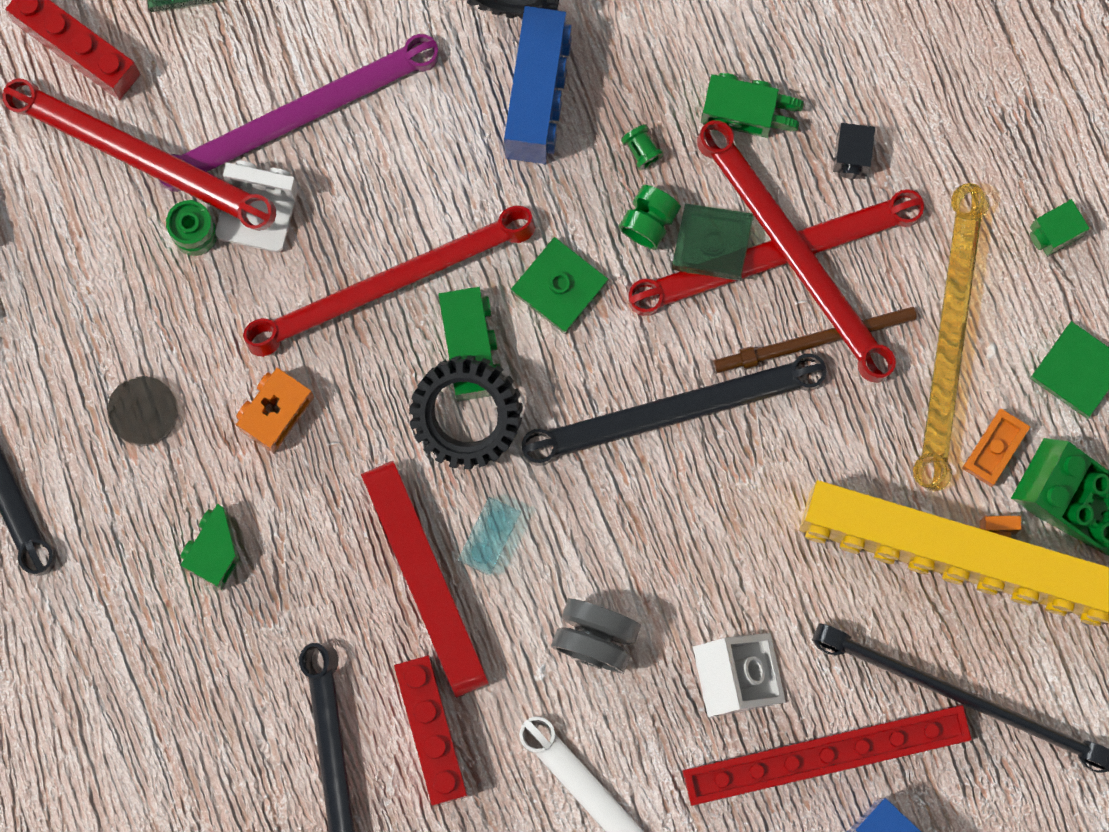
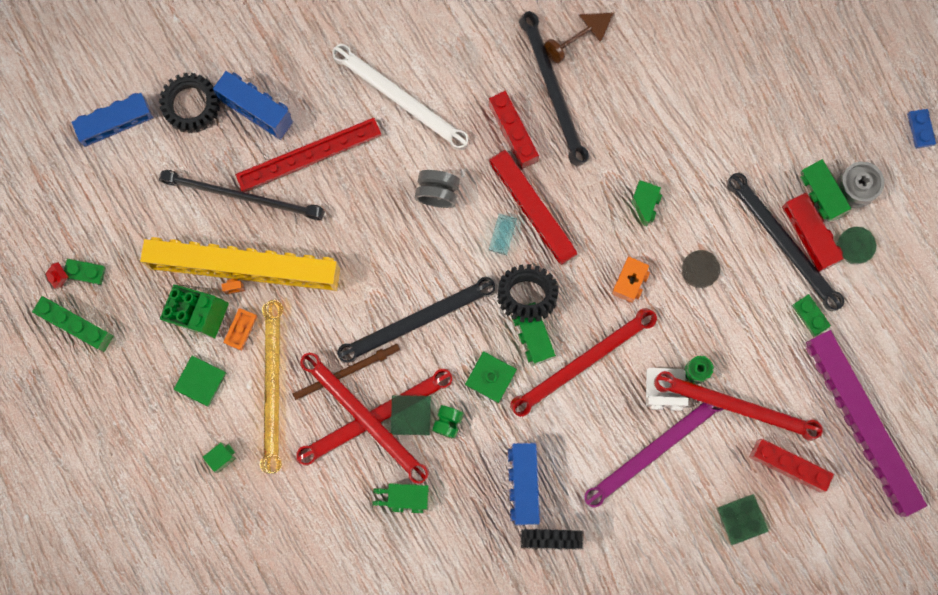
camera: 170 degrees right, 0 degrees up
green bush [621,124,664,170] -> none
white slope [693,633,786,717] -> none
black brick [833,123,875,179] -> none

